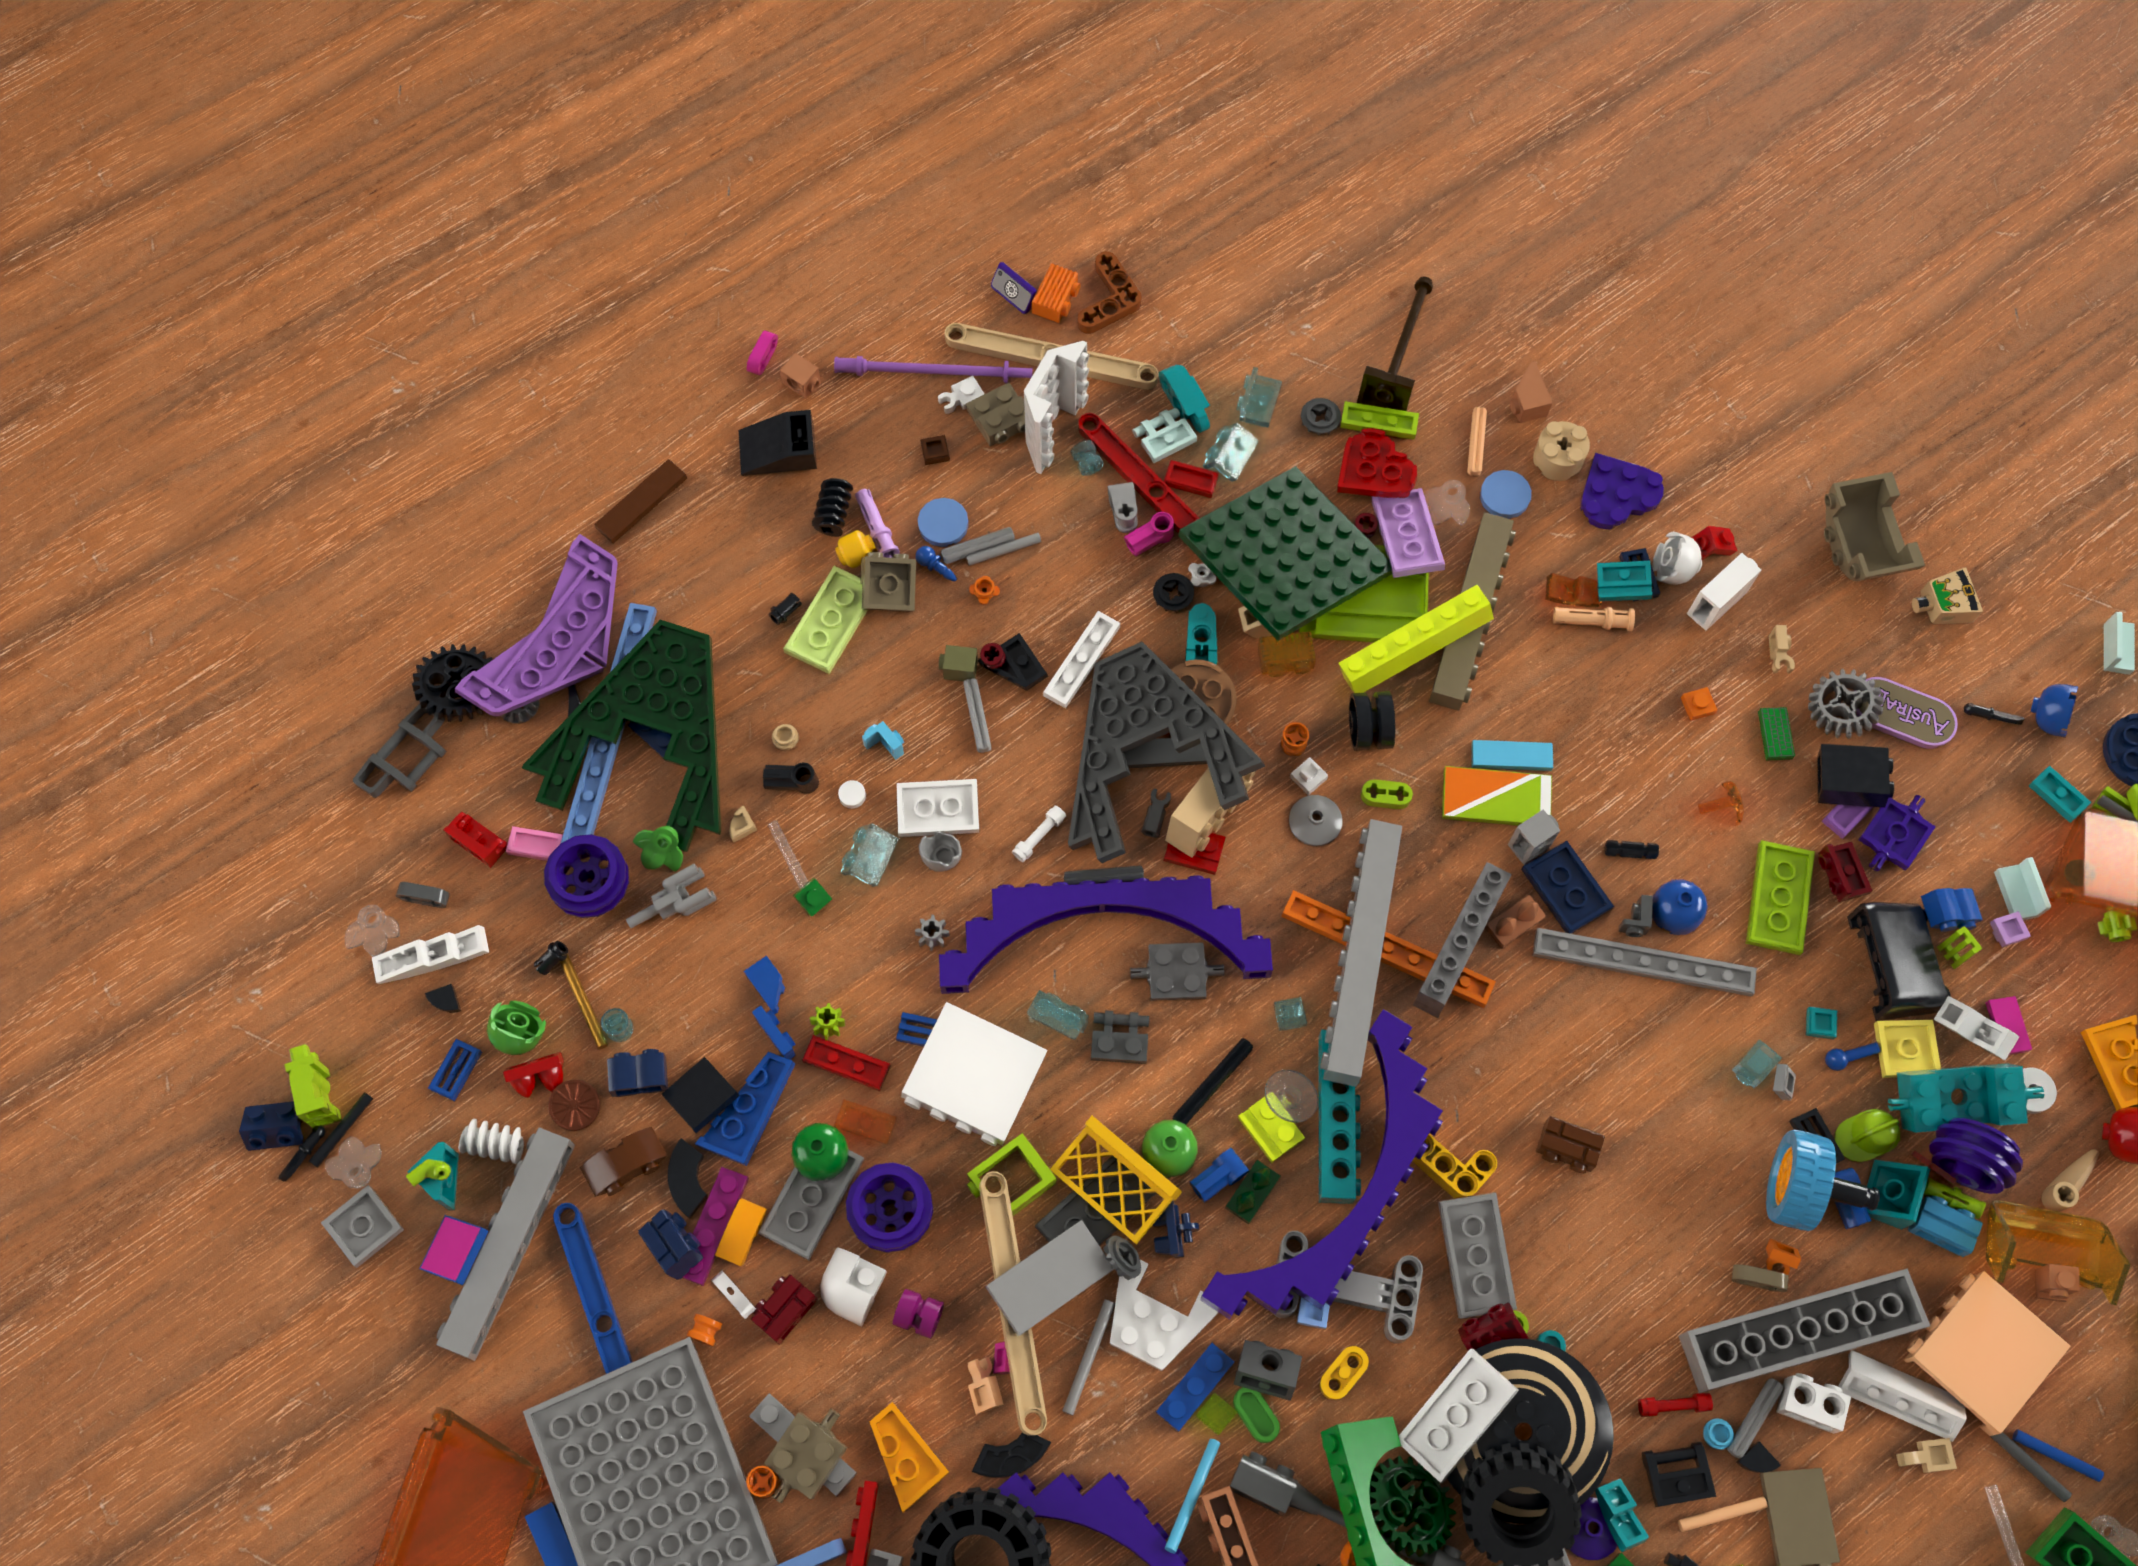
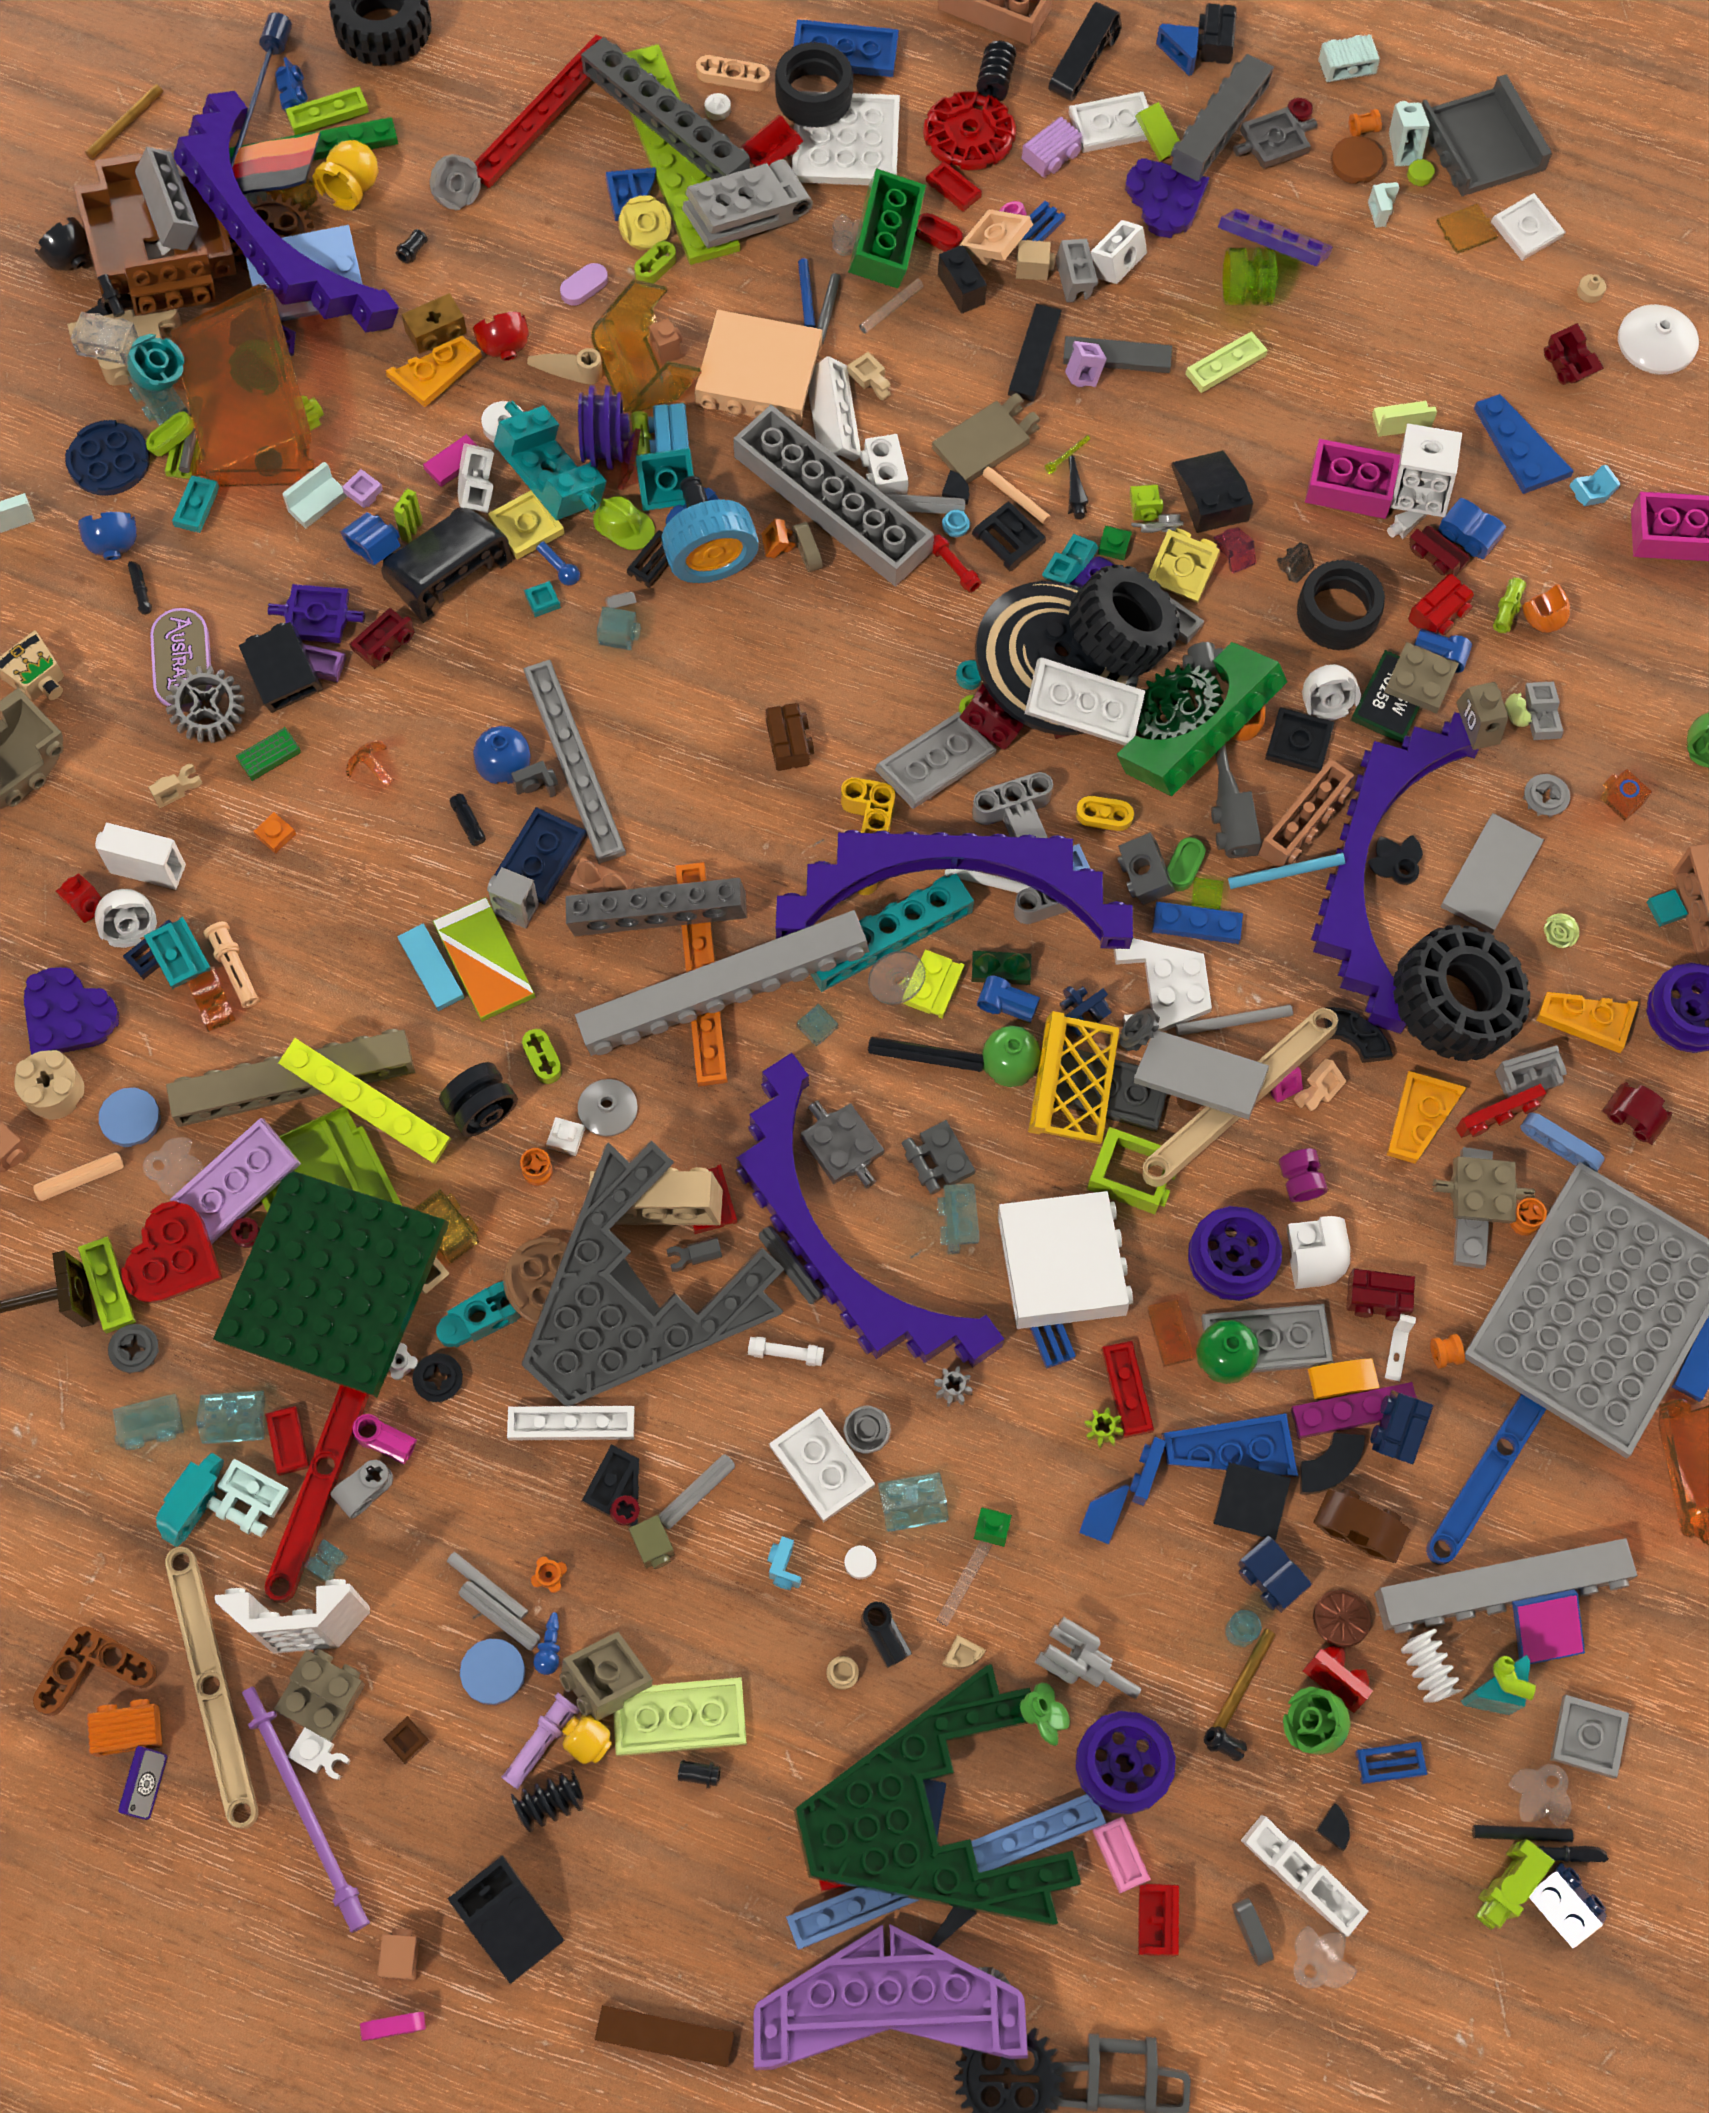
camera: 125 degrees left, 0 degrees up
lime tile [1746,840,1815,955] -> none

